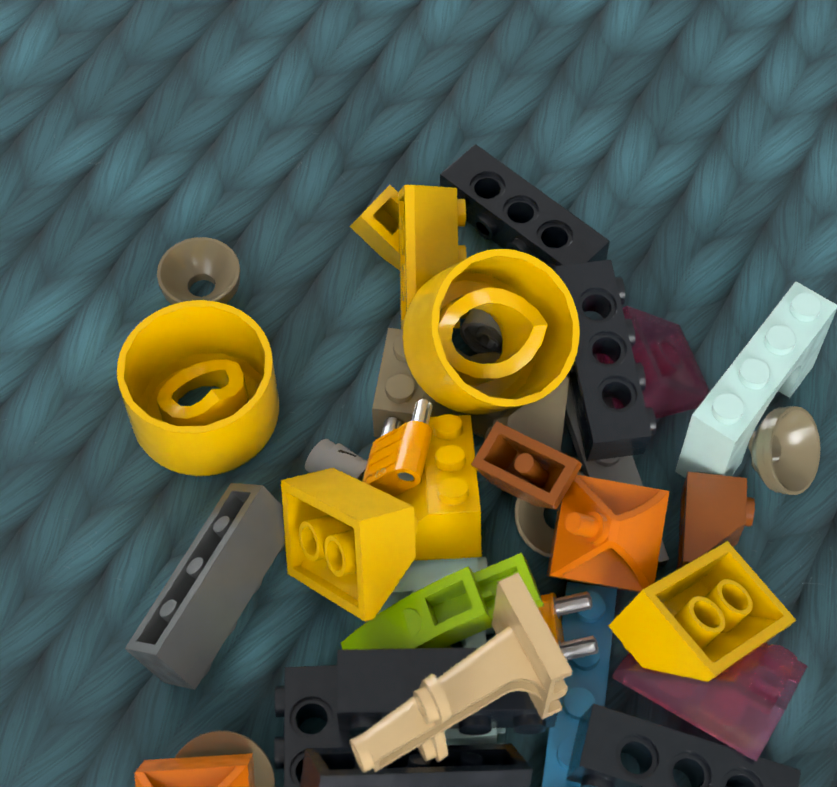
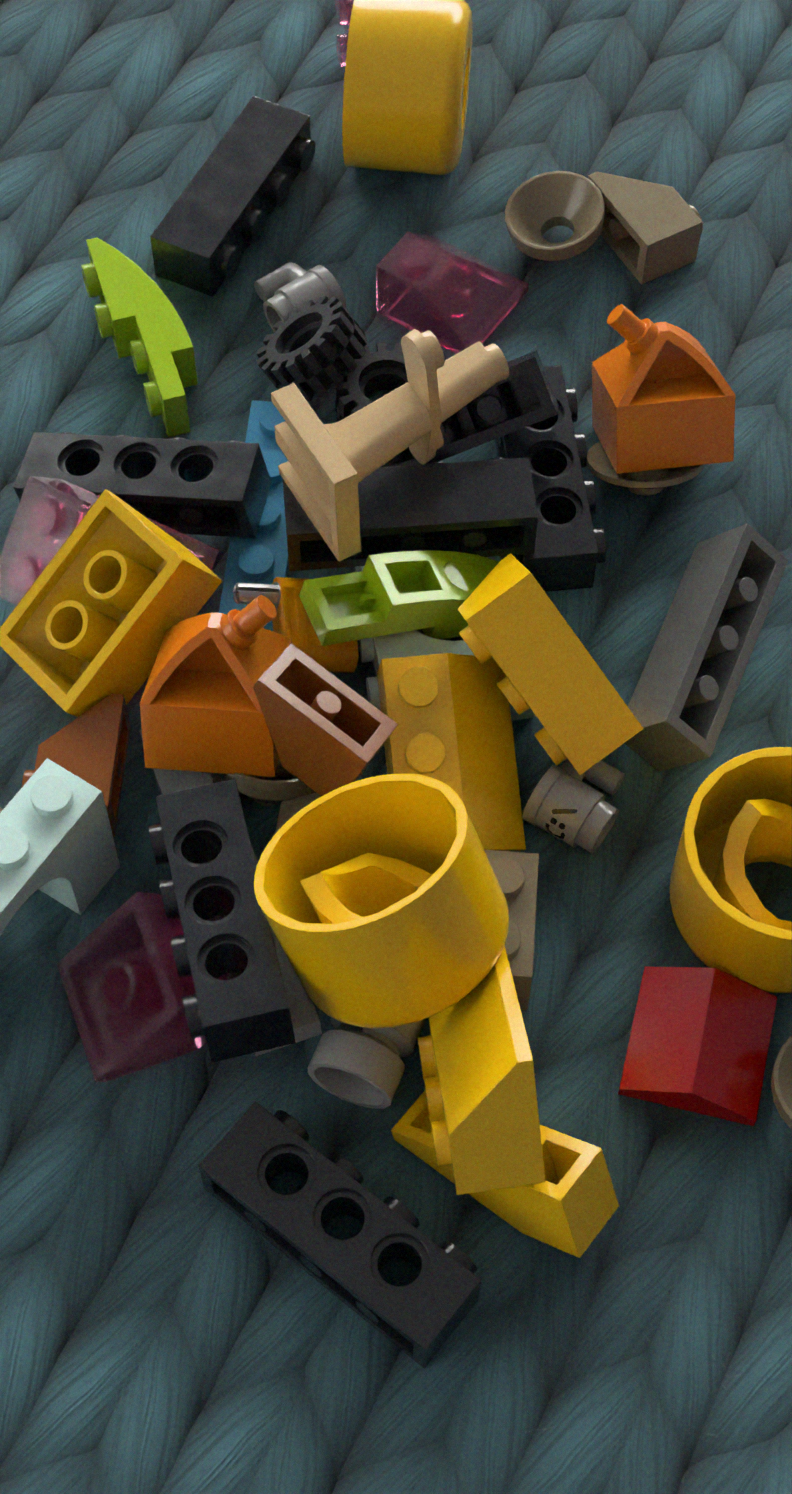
camera: 175 degrees right, 0 degrees up
light orange piece [362,399,433,497] -> none
none -> red slope [618,966,777,1126]

